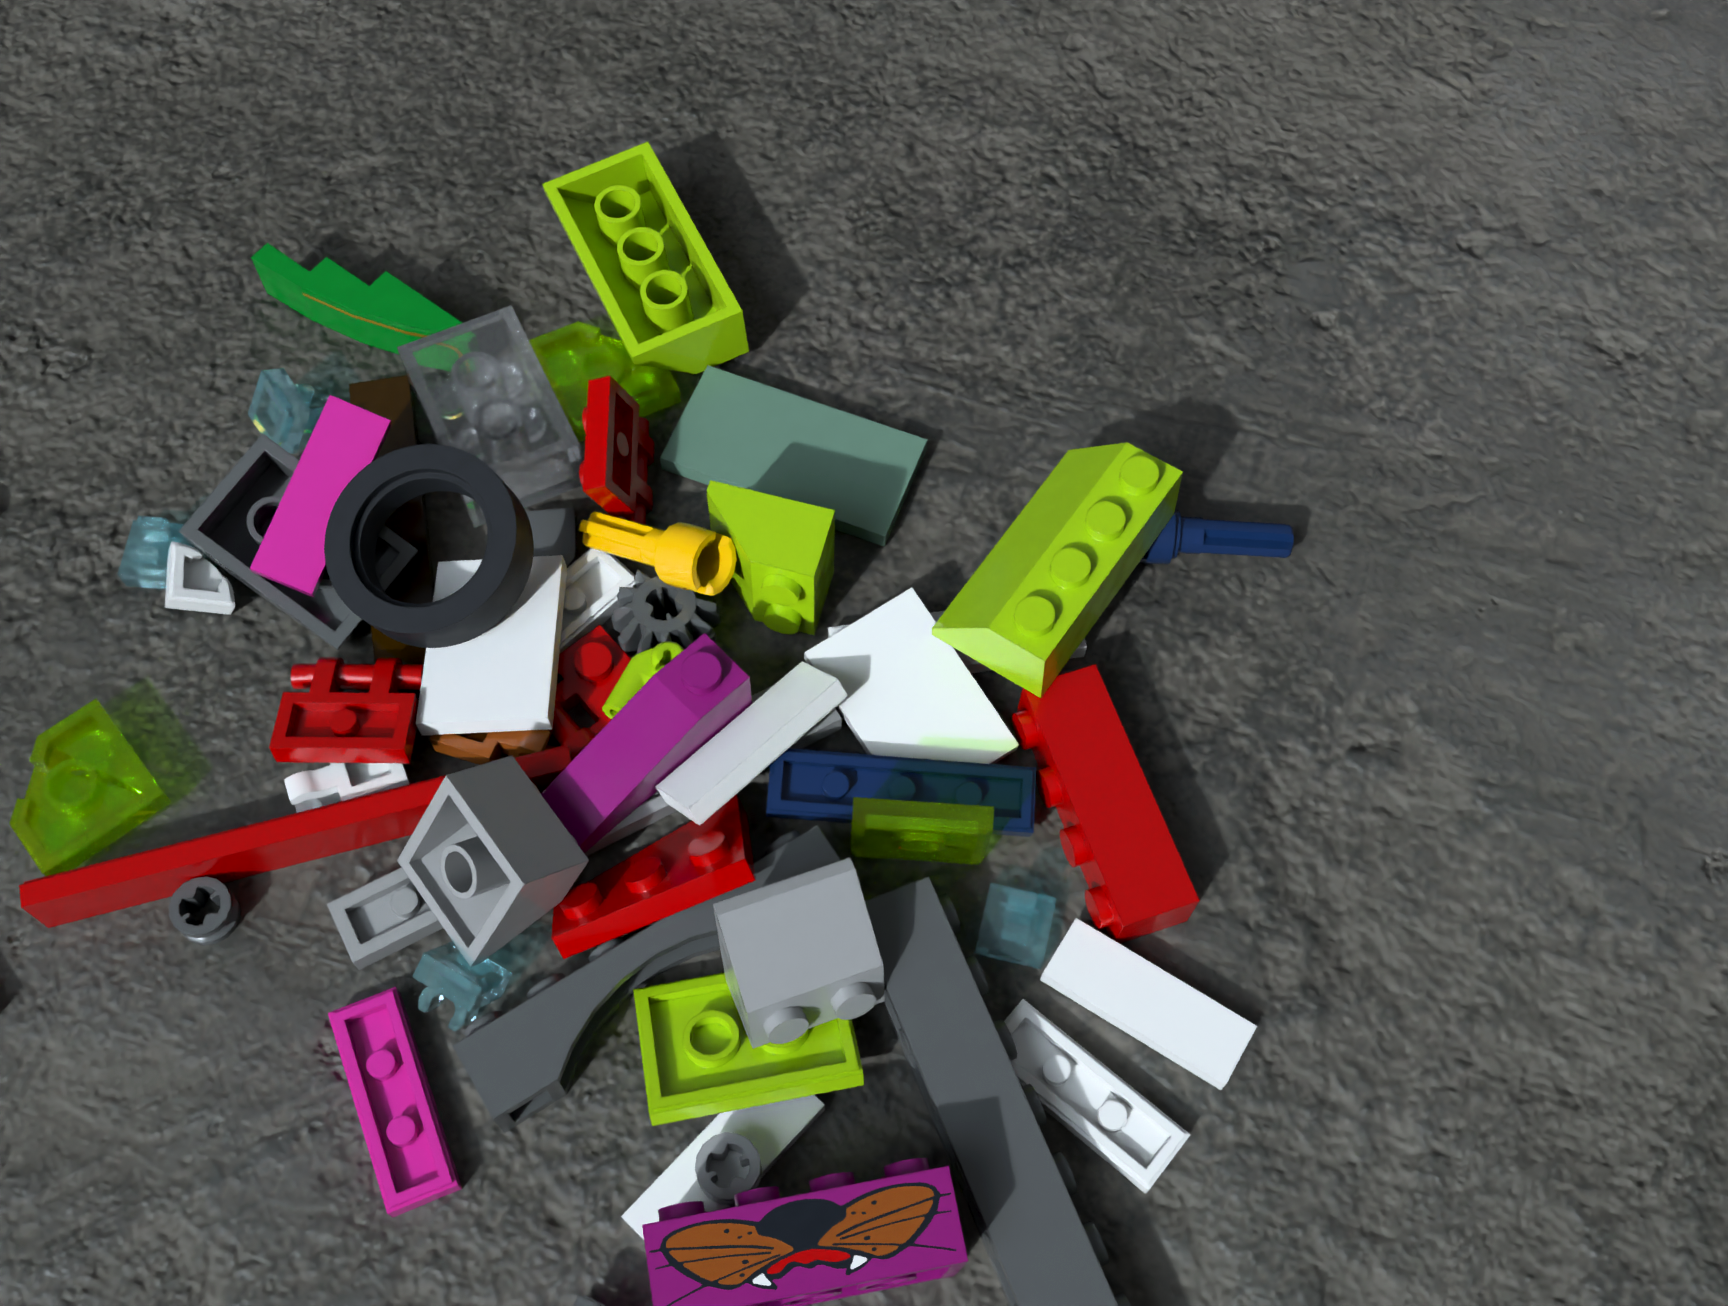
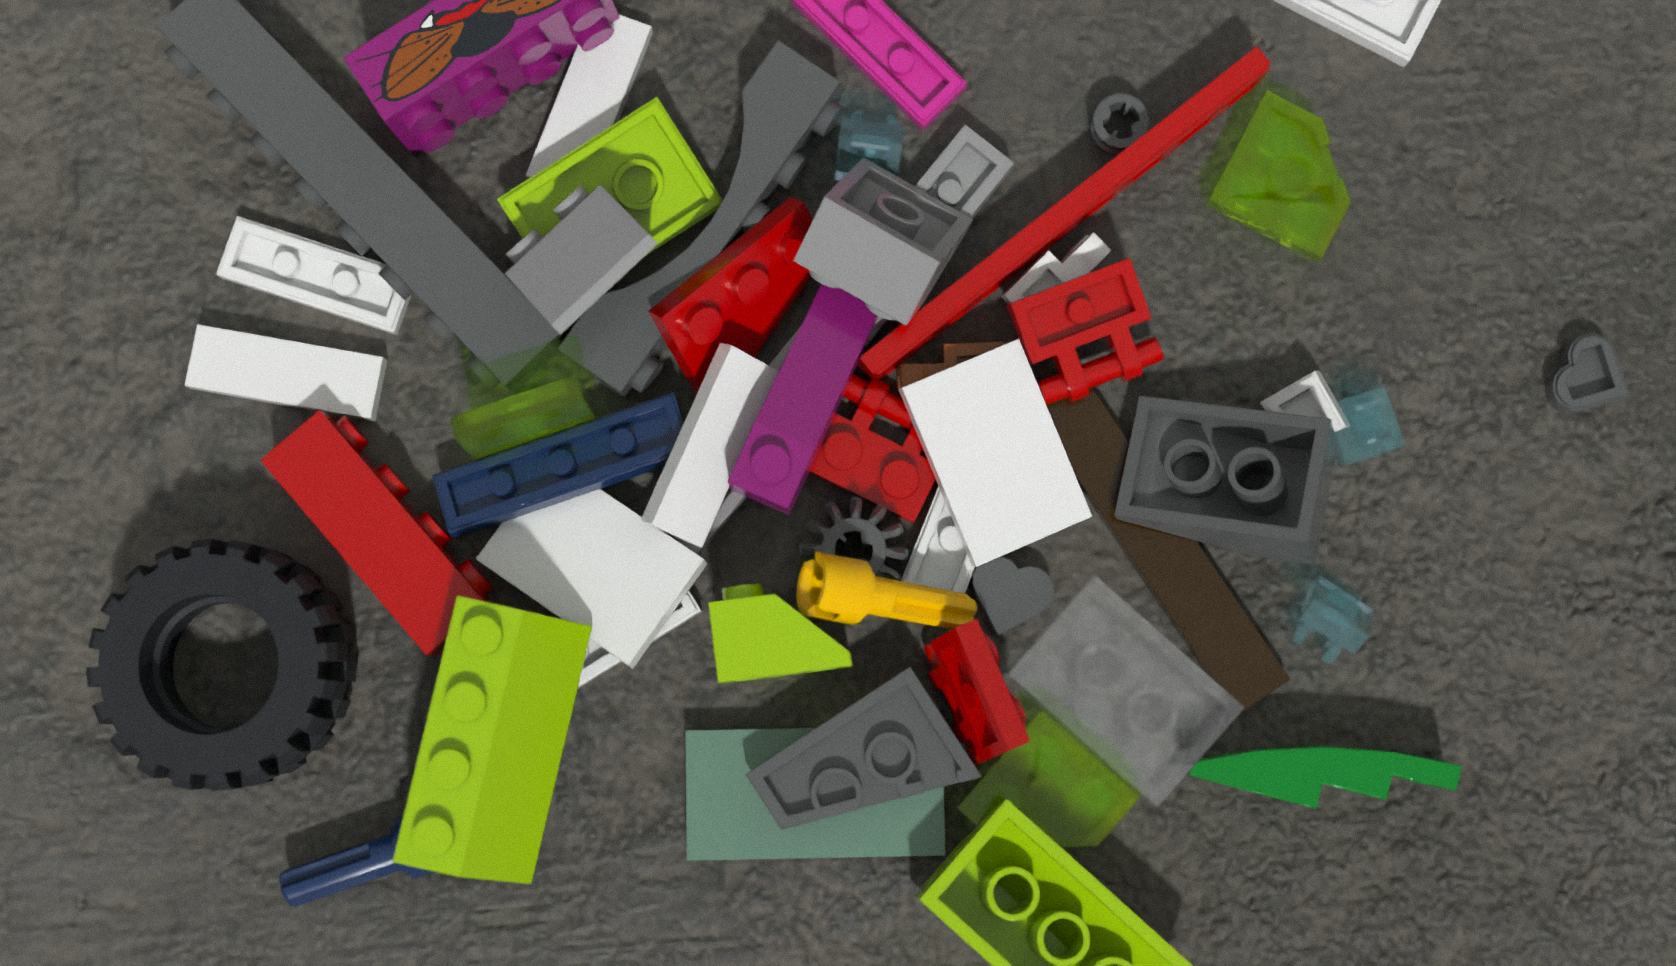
camera: 160 degrees right, 20 degrees up
dark pink tile [249,395,392,597] -> none
black tyre [324,444,534,648] -> none
lime arm [602,641,684,719] -> none
light grey bush [695,1132,762,1206] -> none
clear light blue tile [974,882,1056,969] -> none
none -> black tyre [86,539,357,791]
none -> dark grey wing [745,667,982,830]

